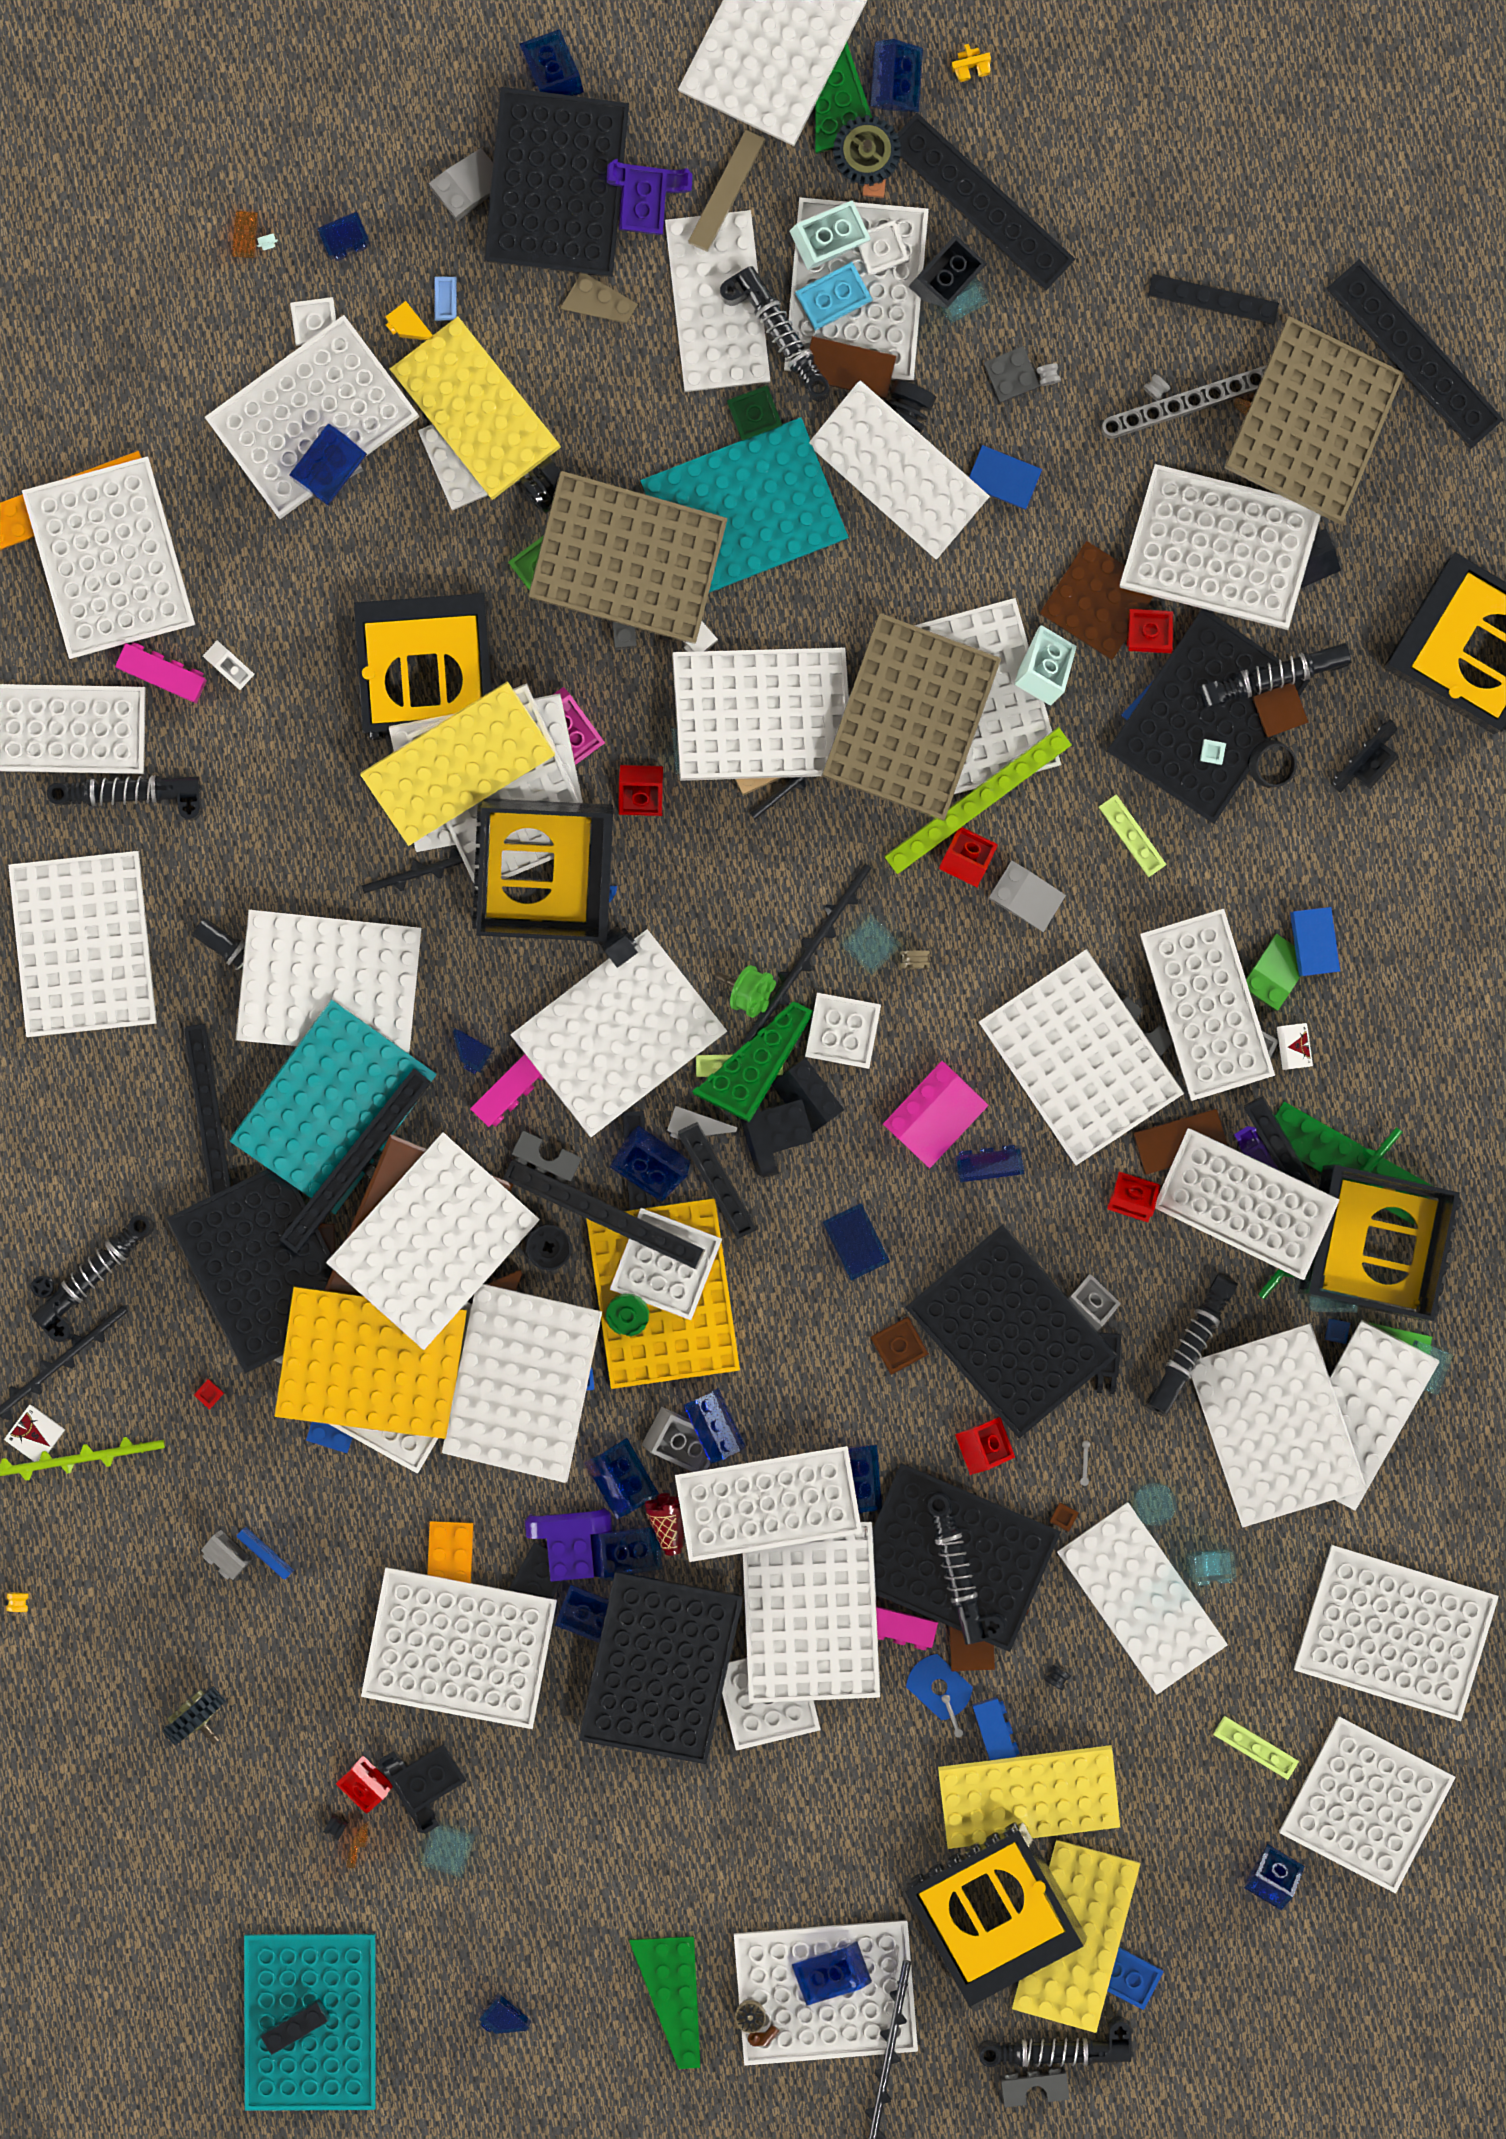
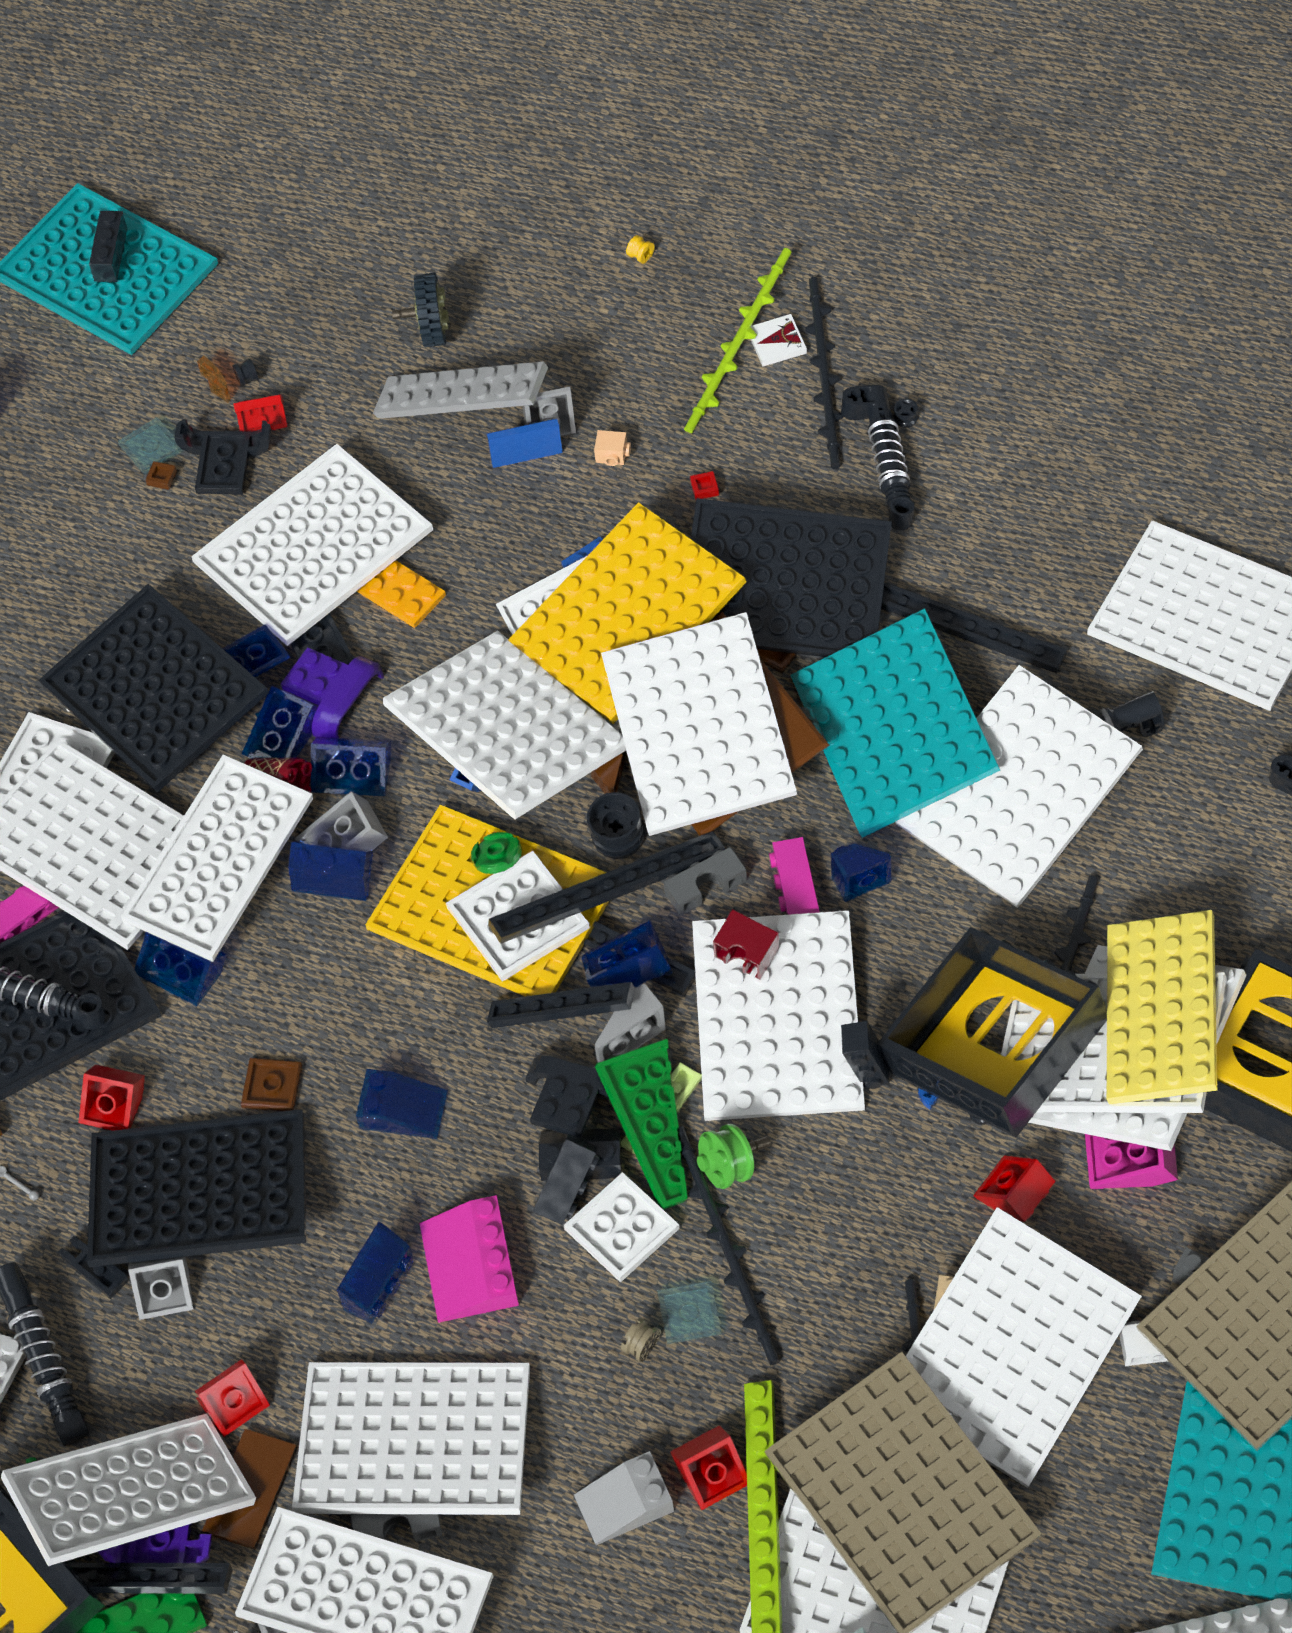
camera: 130 degrees right, 30 degrees down
black plate [279,1068,432,1254] -> none
none -> reddish brown plate [145,461,177,490]
none -> light grey plate [373,361,548,419]
none -> black brick [533,1133,599,1225]
none -> light nougat brick [594,430,631,466]
none -> dark red piece [713,909,779,980]

